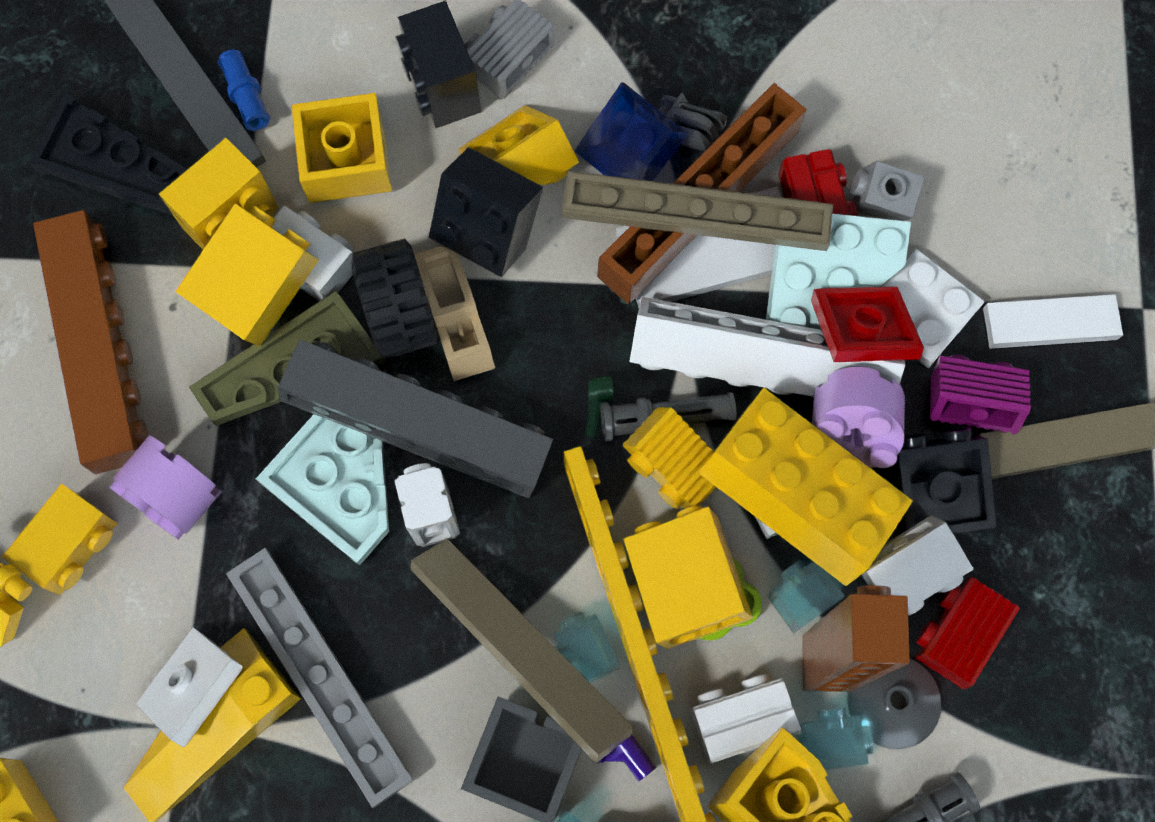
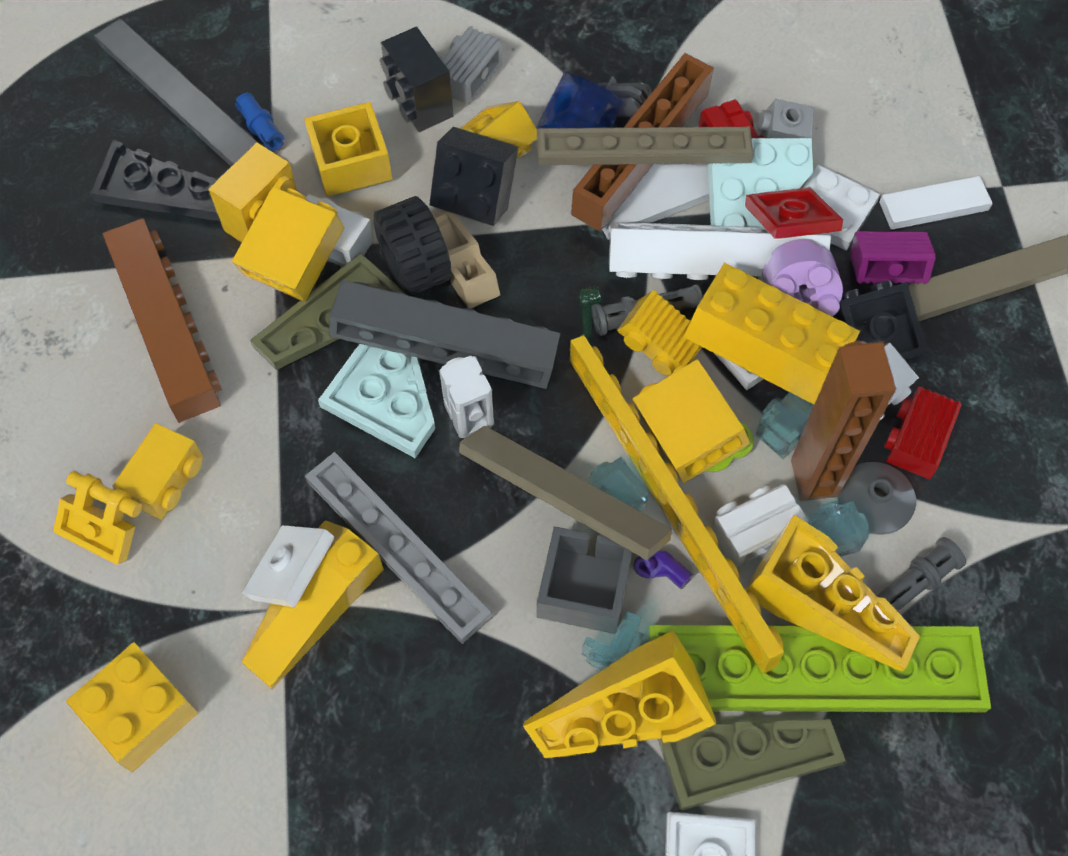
camera: 10 degrees left, 10 degrees down
lavender brick [109,435,222,540] -> none

